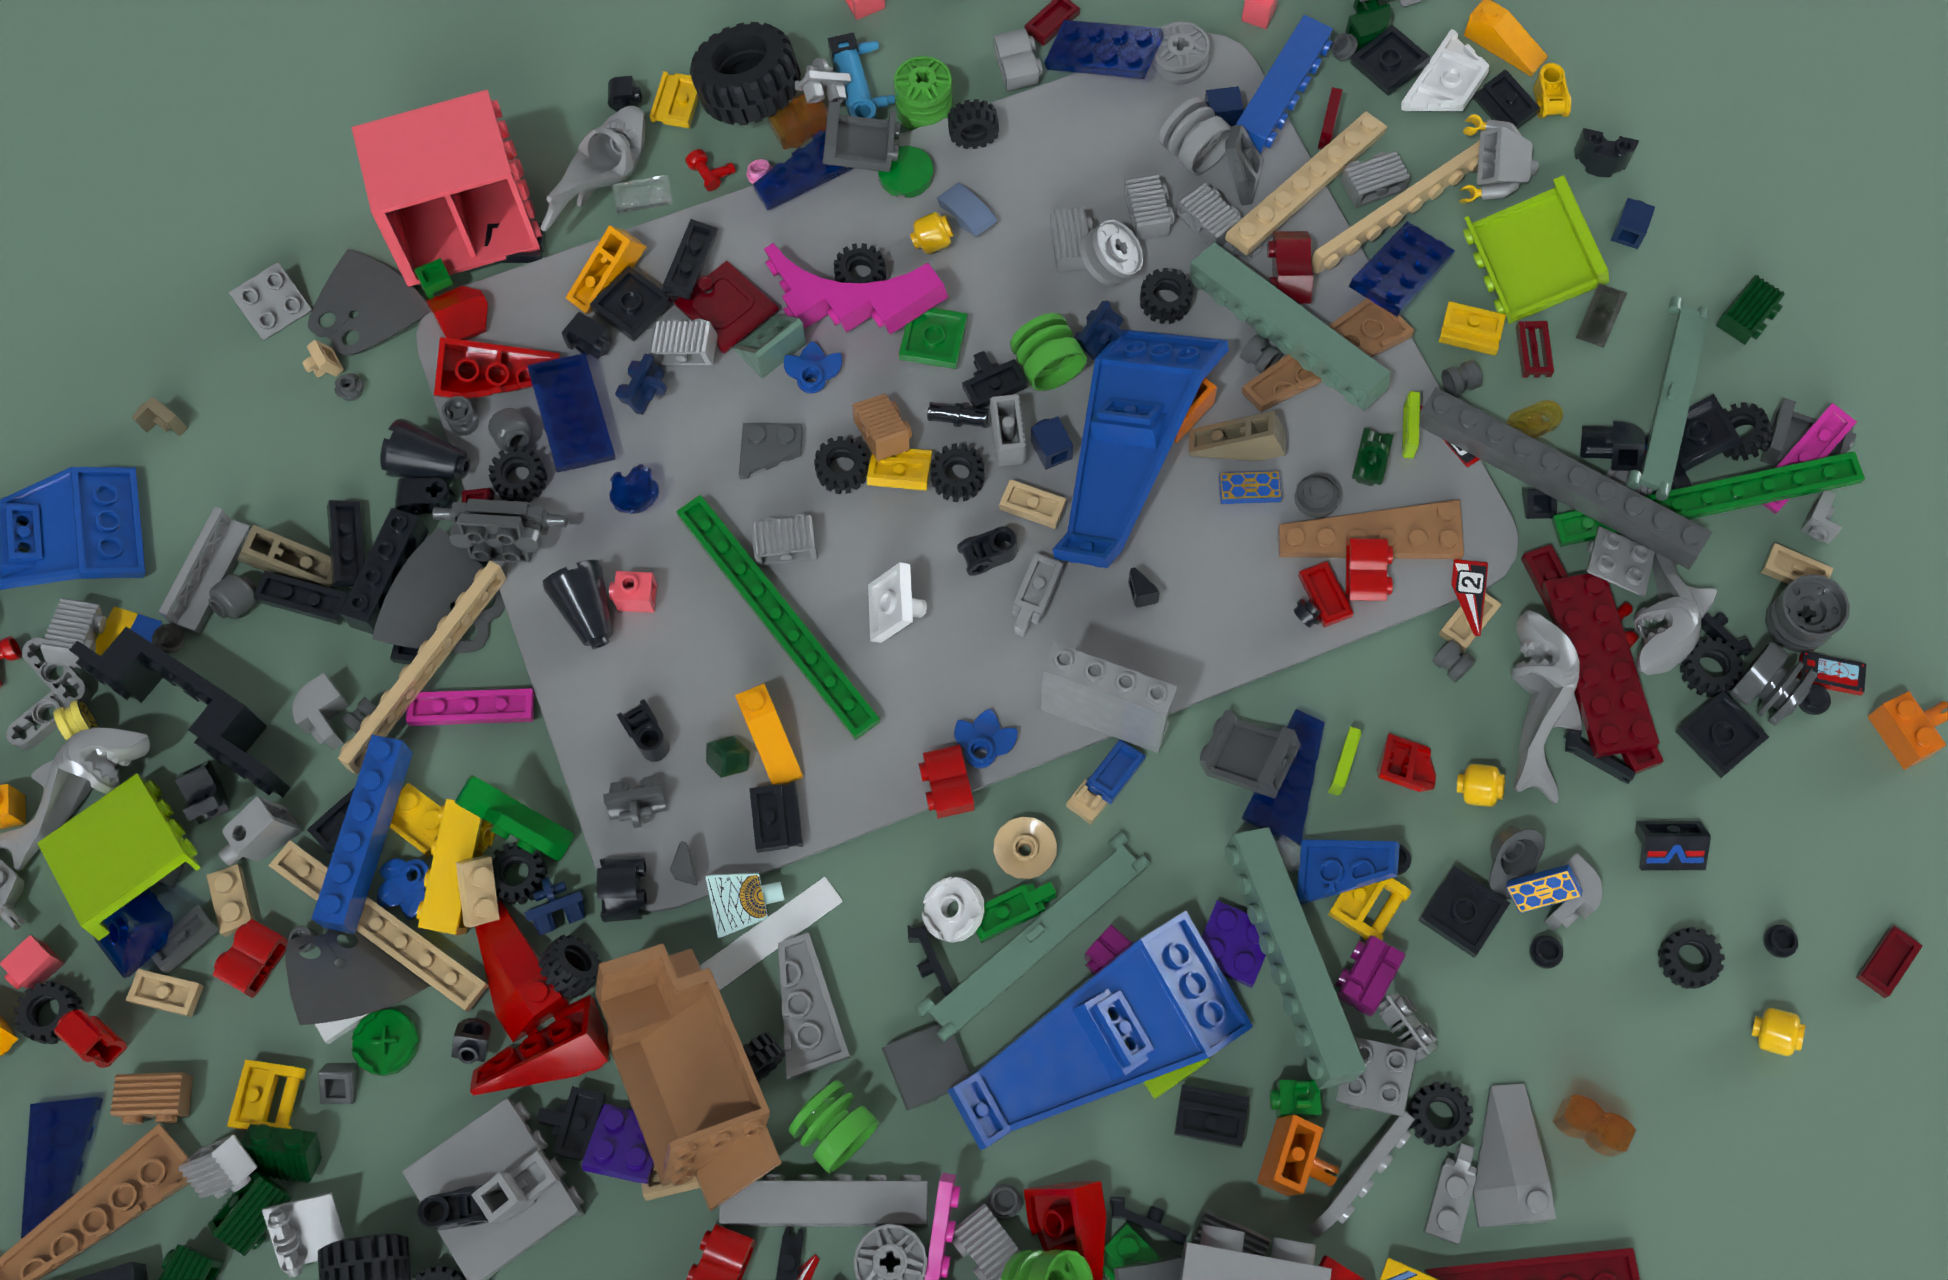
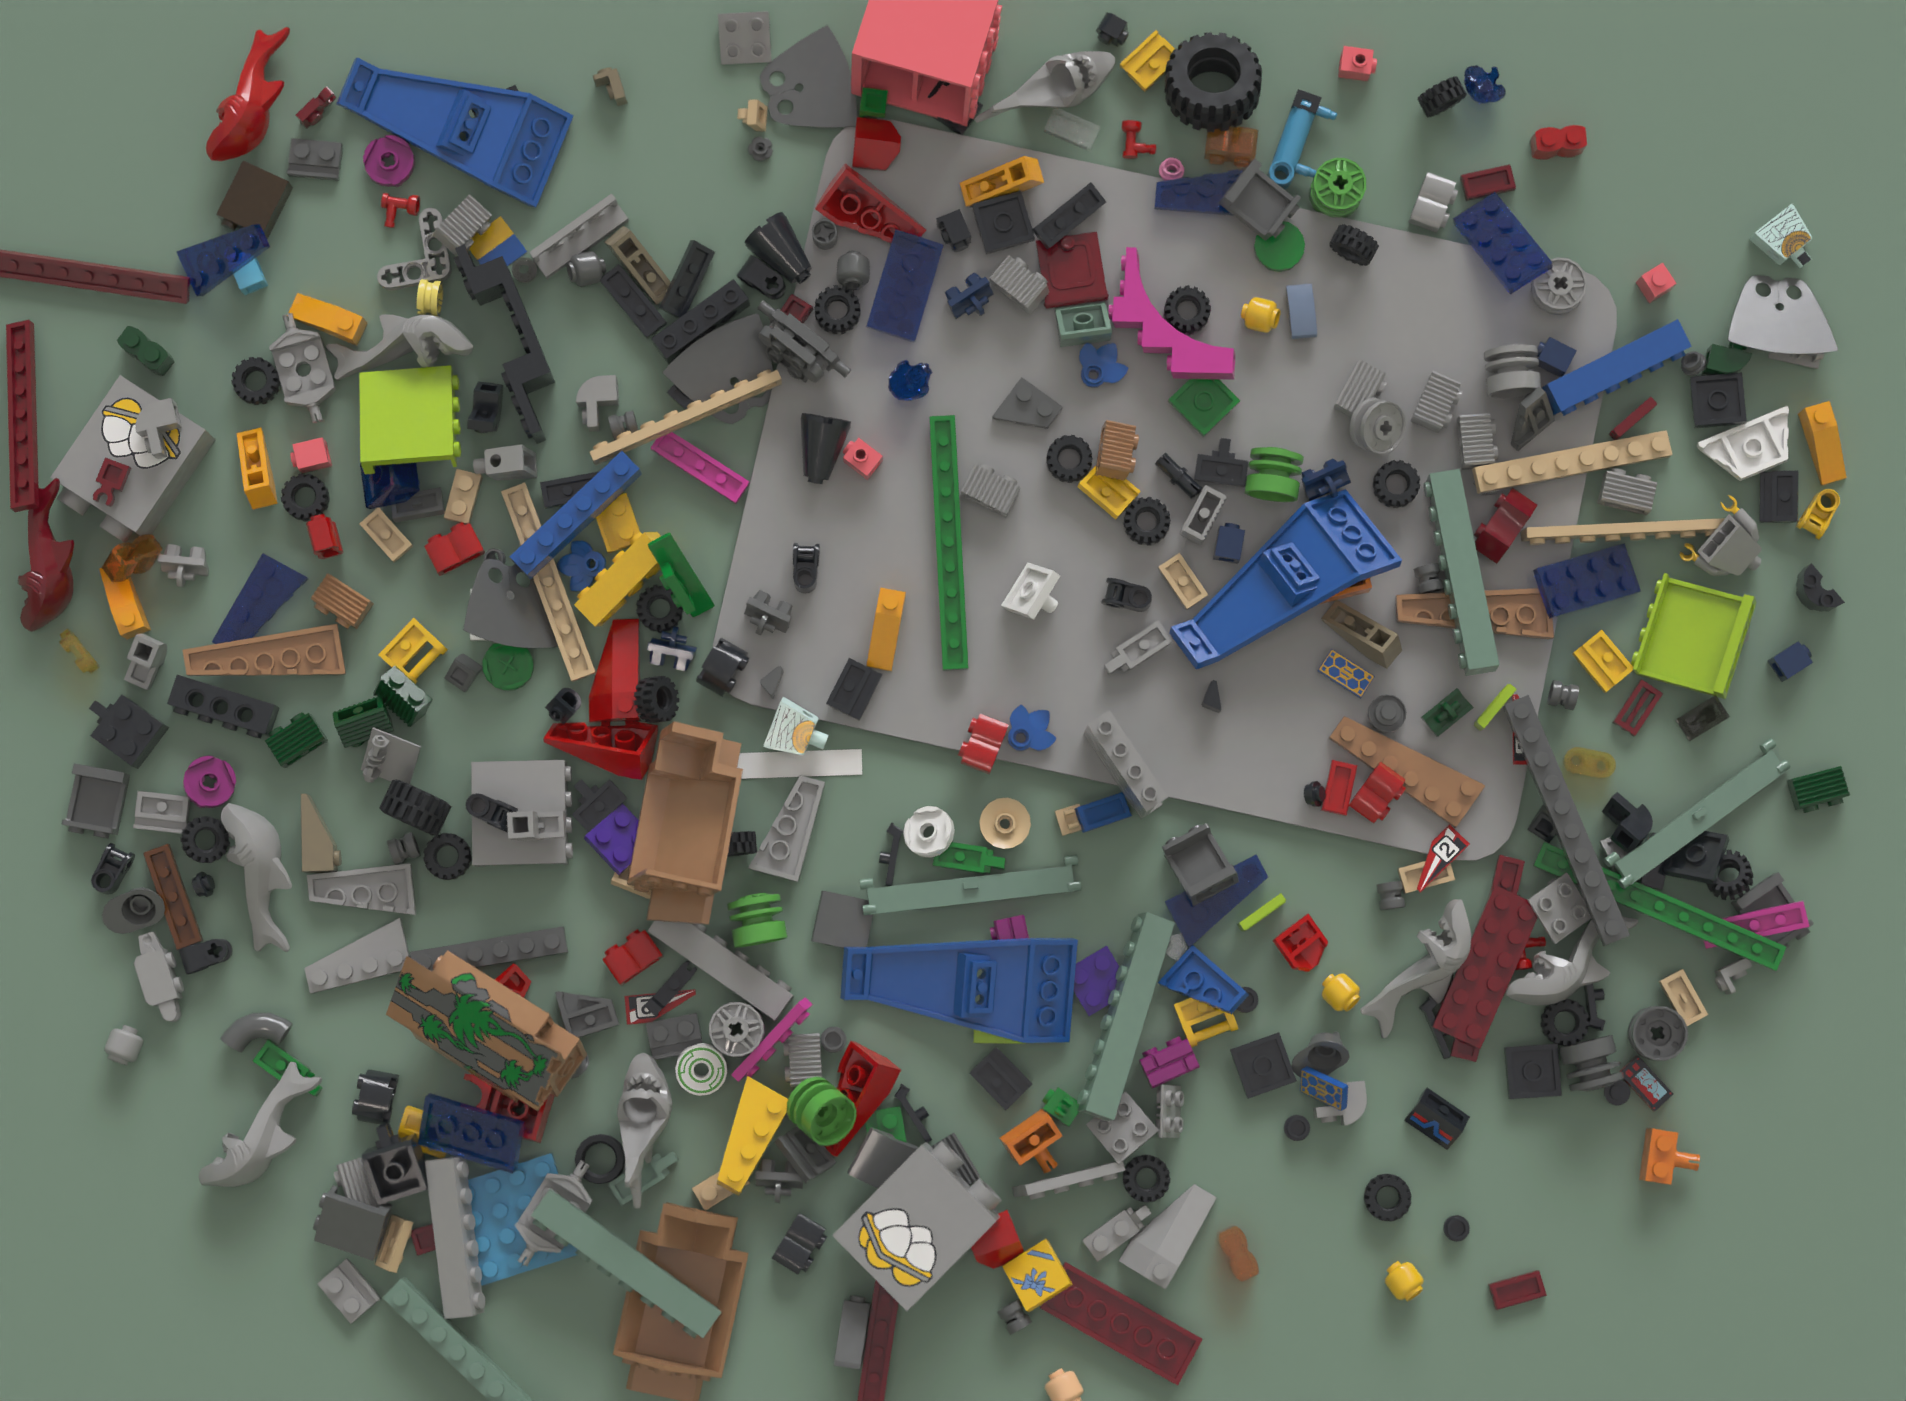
camera: 30 degrees right, 15 degrees up
light grey brick [178,1134,258,1199] -> none
tan plate [456,855,499,928] -> none
clear green slope [706,736,750,778] -> none
light grey hips [794,58,851,104] -> none

